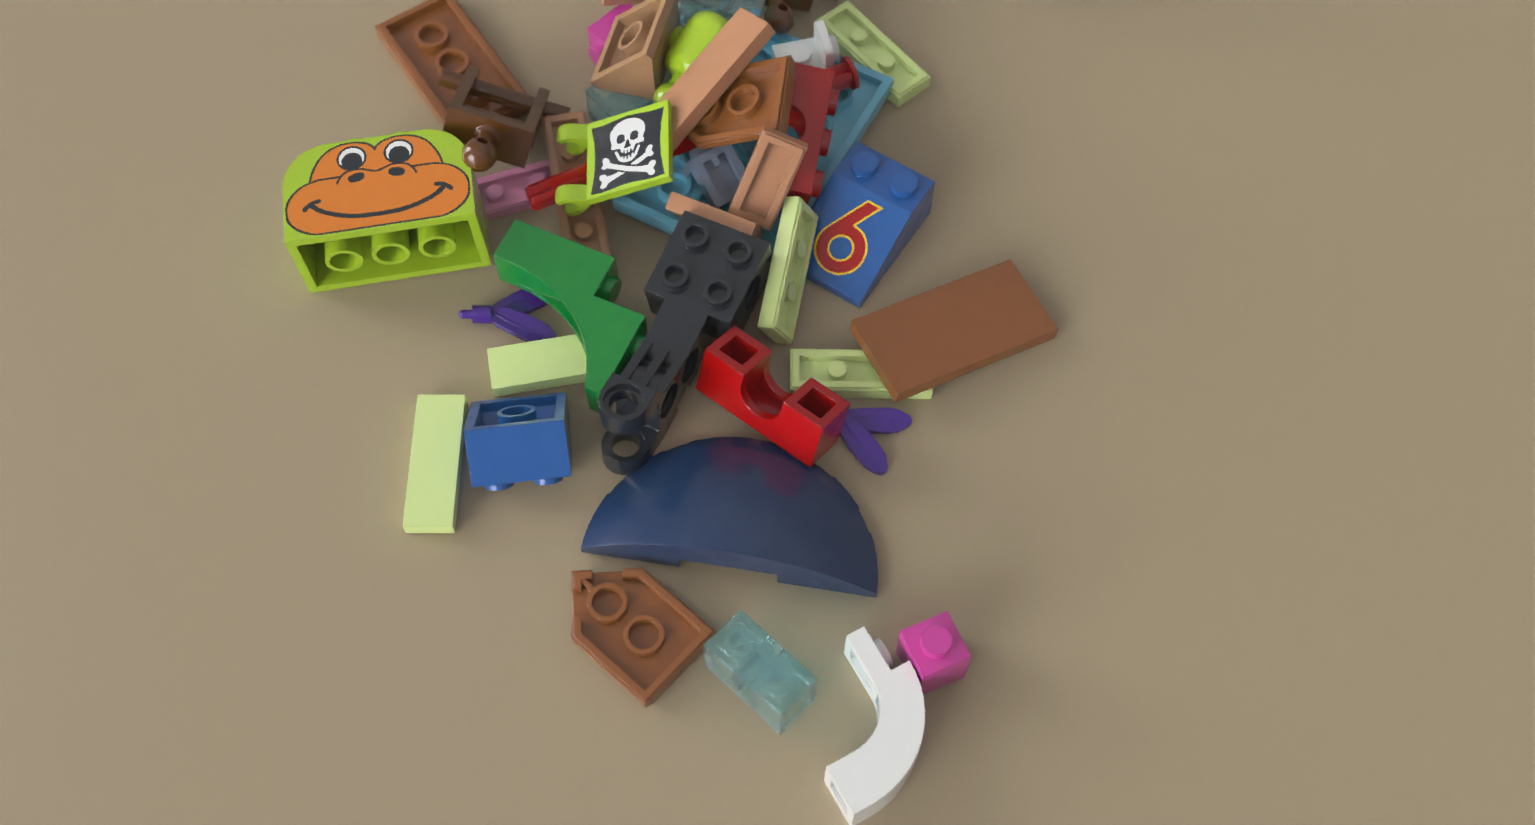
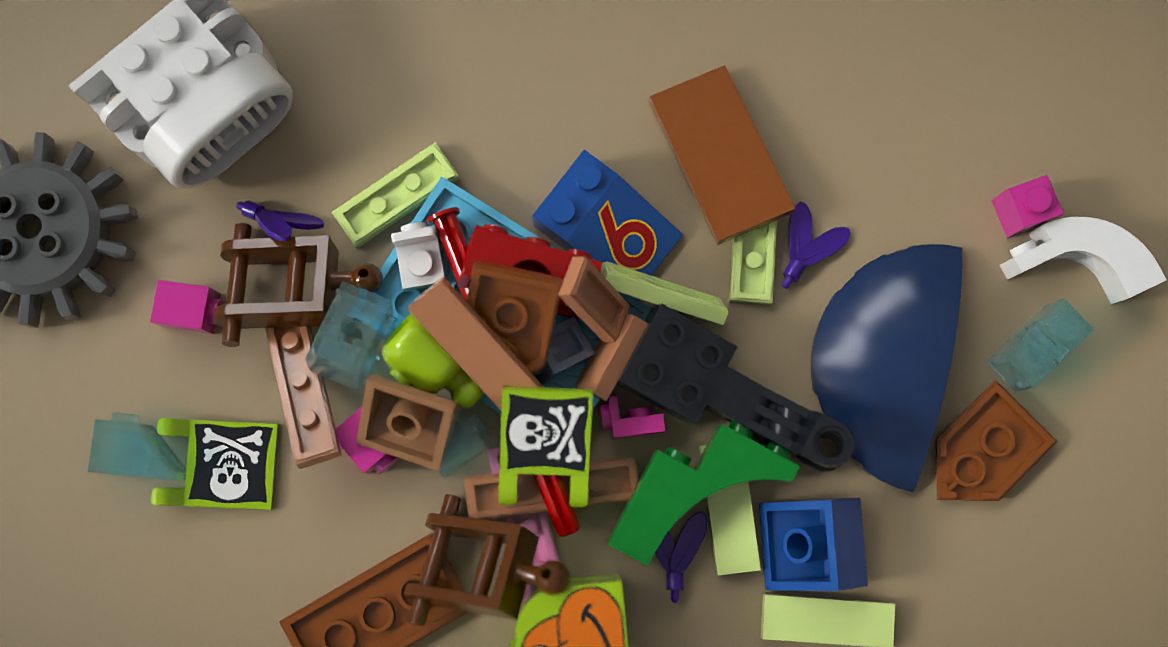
camera: 90 degrees left, 20 degrees up
red arch [696,325,851,467] -> none
none -> dark pink bracket [600,394,666,439]

